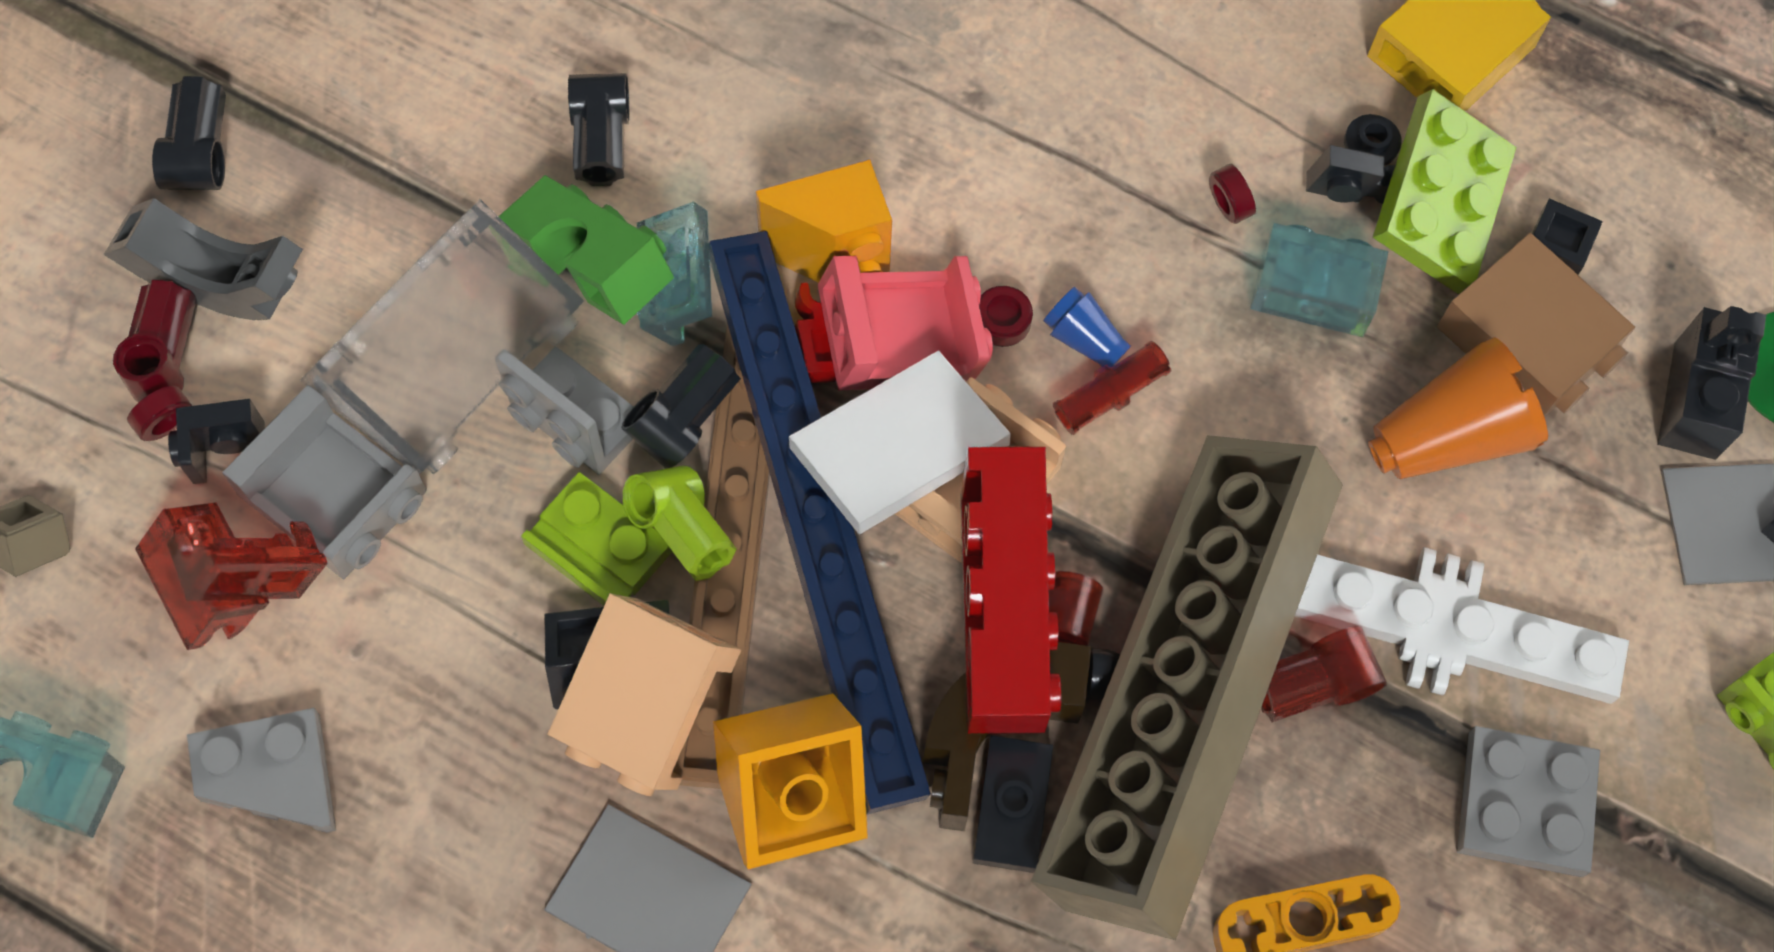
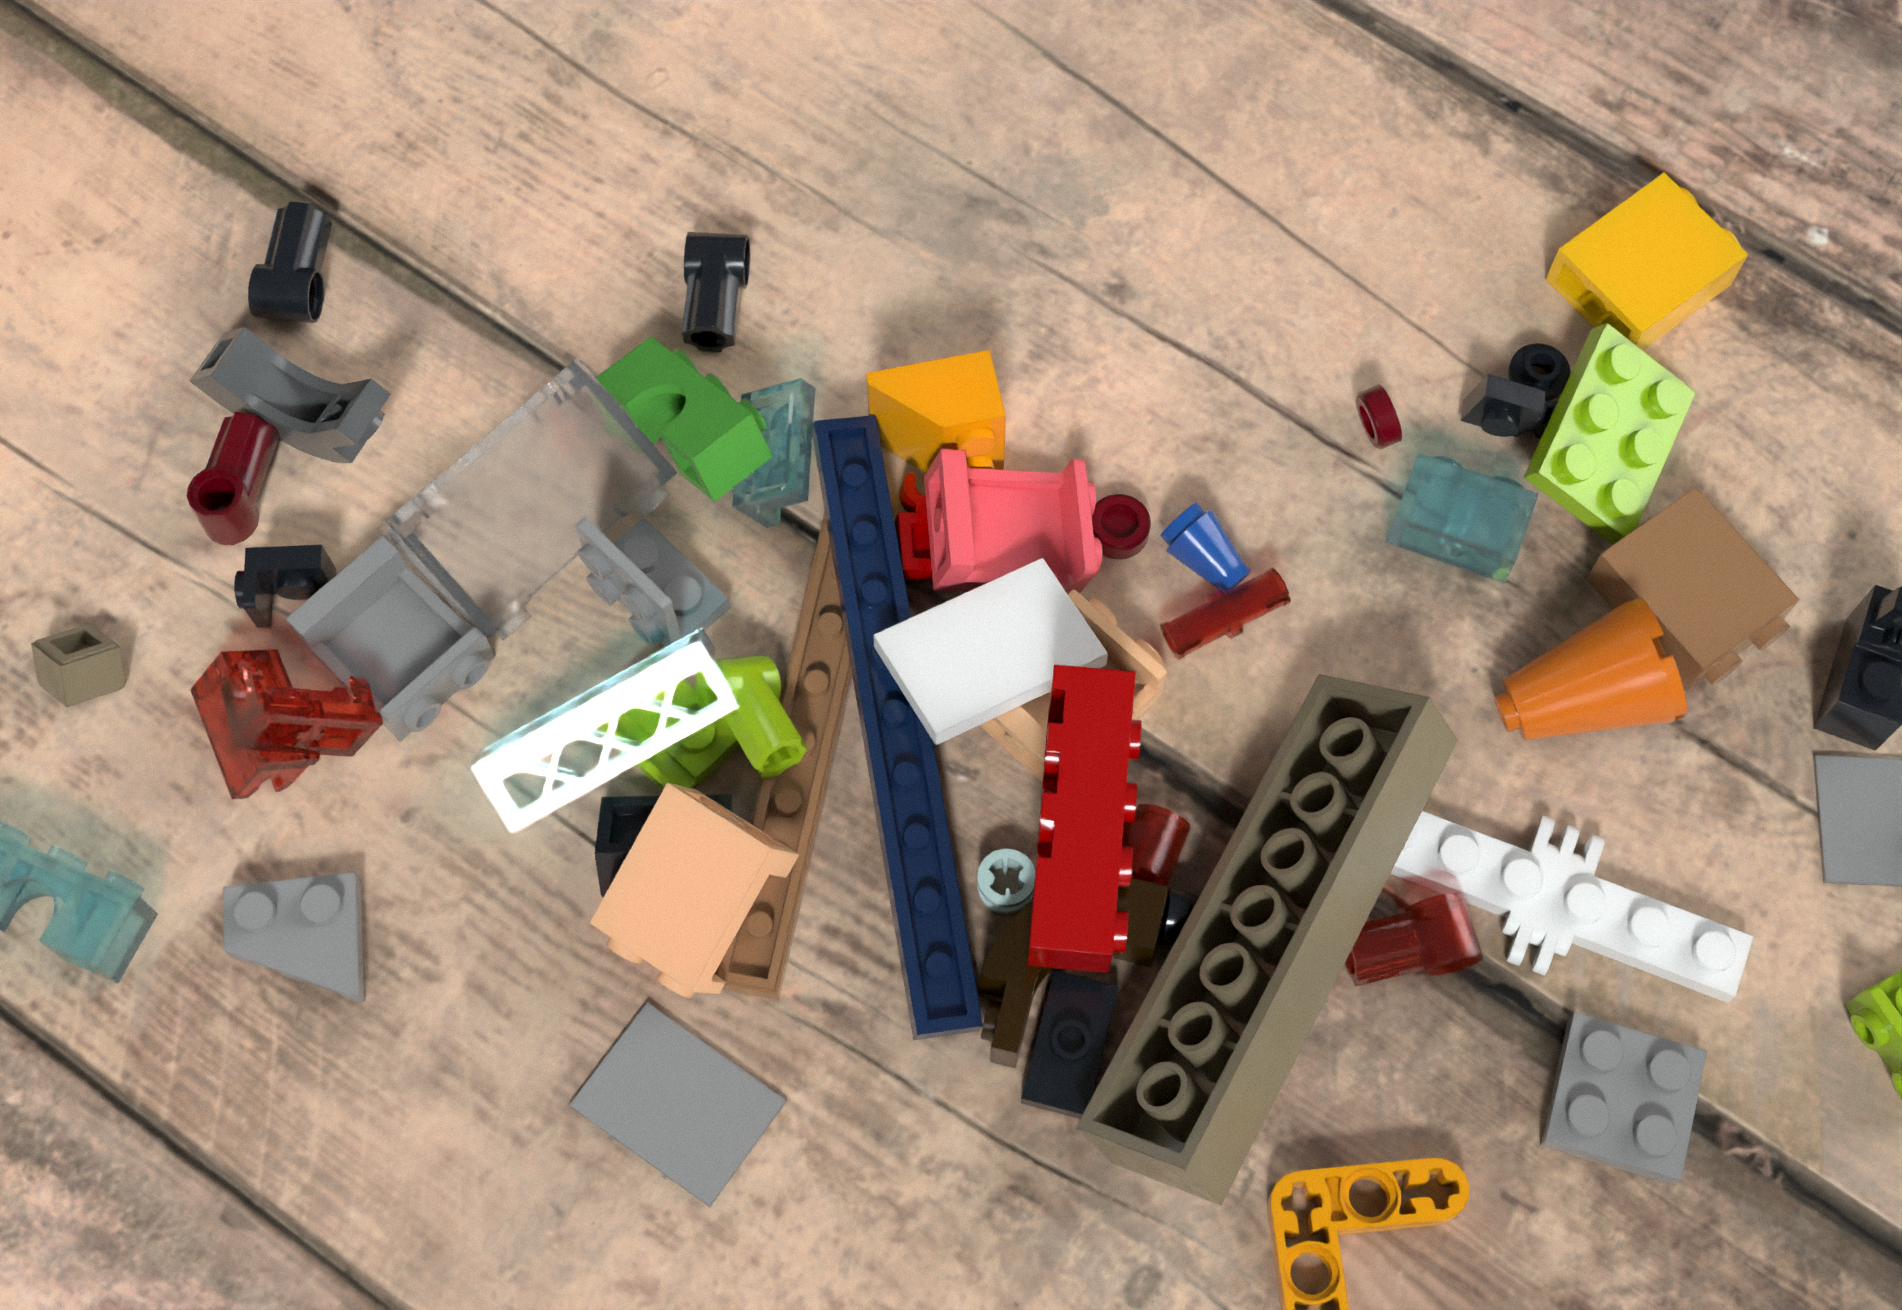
camera: 10 degrees right, 0 degrees up
dark red tile [127,386,192,441] -> none
black piece [621,344,741,469] -> none
light orange slope [713,693,868,869] -> none
black plate [1532,198,1603,275] -> none
none -> clear light blue fence [471,627,740,833]
none -> light aqua bush [977,848,1035,914]

